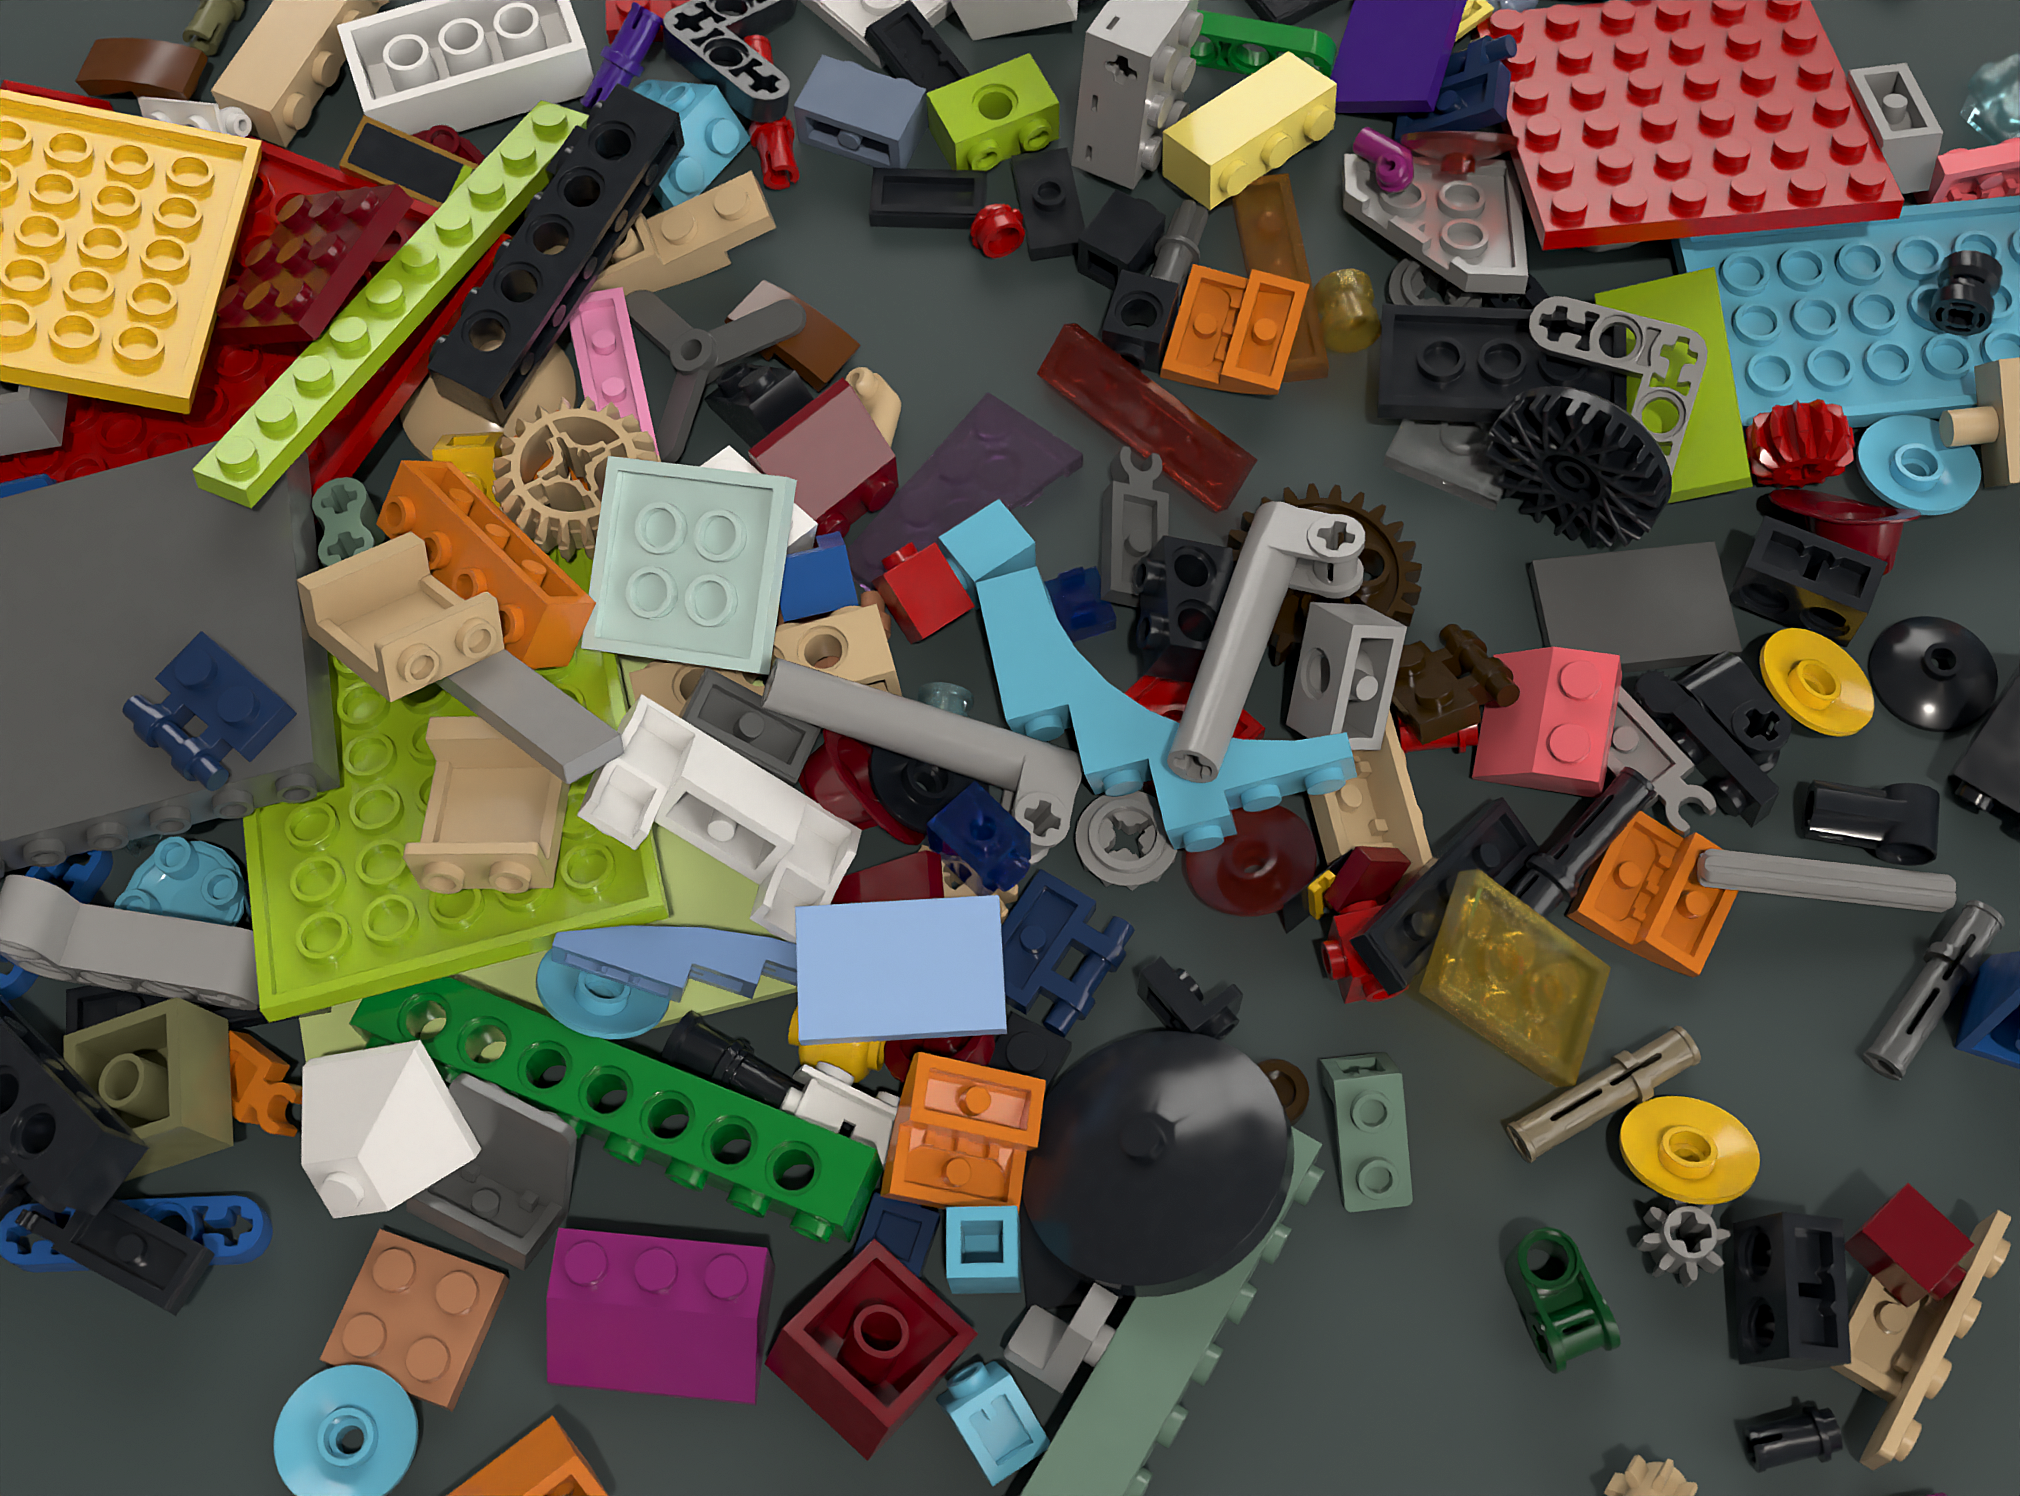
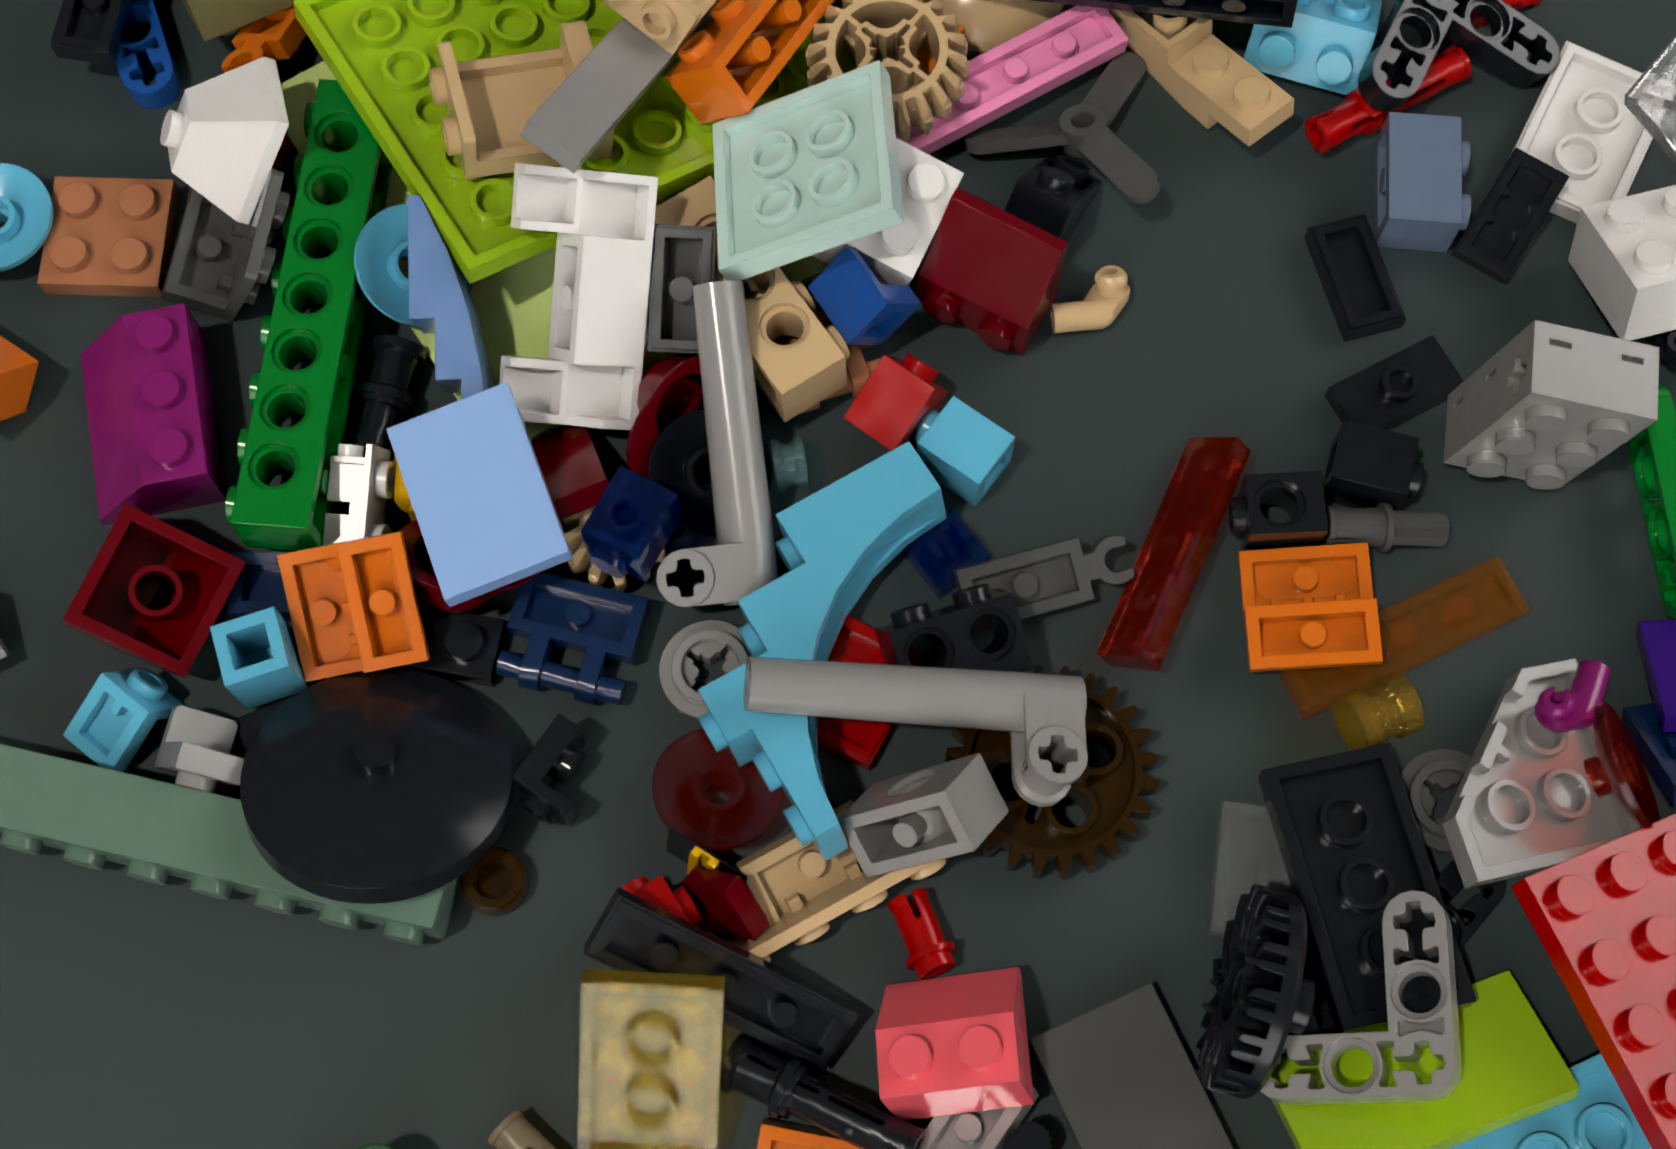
camera: 70 degrees right, 5 degrees up
reddish brown slope [724,280,861,392] -> none
clear purple wing [847,392,1083,591] -> none
lime brick [926,53,1059,171] -> none
red plate [970,204,1025,258] -> none
light yellow brick [1163,51,1337,210] -> none
sand green bracket [1320,1052,1413,1212] -> none
dark brown plate [1390,624,1520,745] -> none

